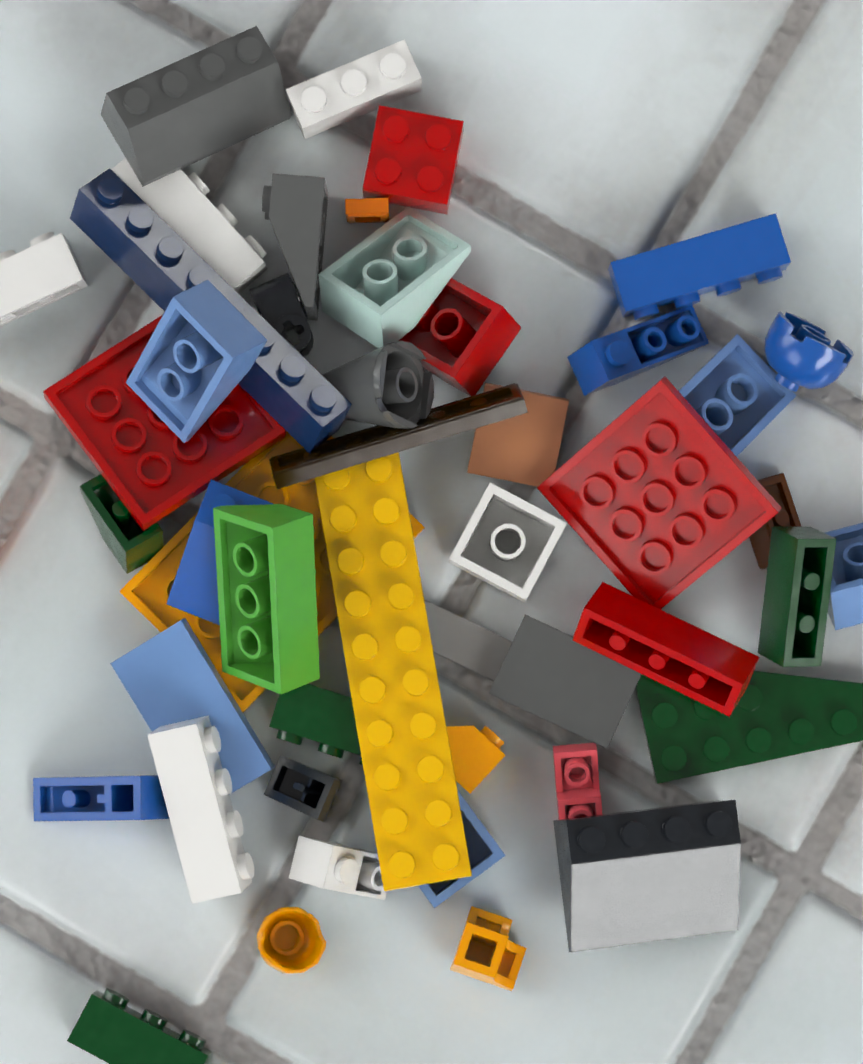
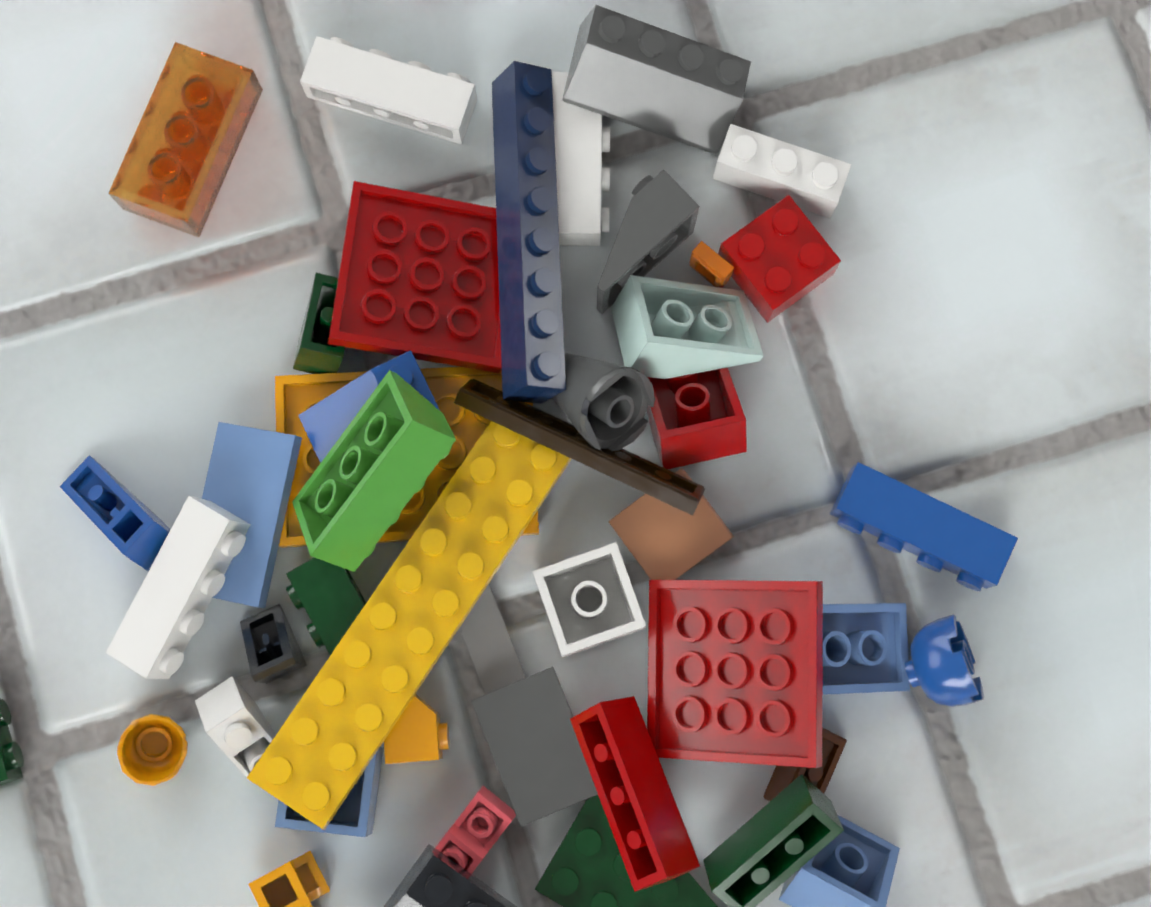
camera: 40 degrees right, 5 degrees down
medium blue slope [126,280,267,443] -> none
black piece [249,273,314,357] -> none
blue slope [567,305,709,396] -> none

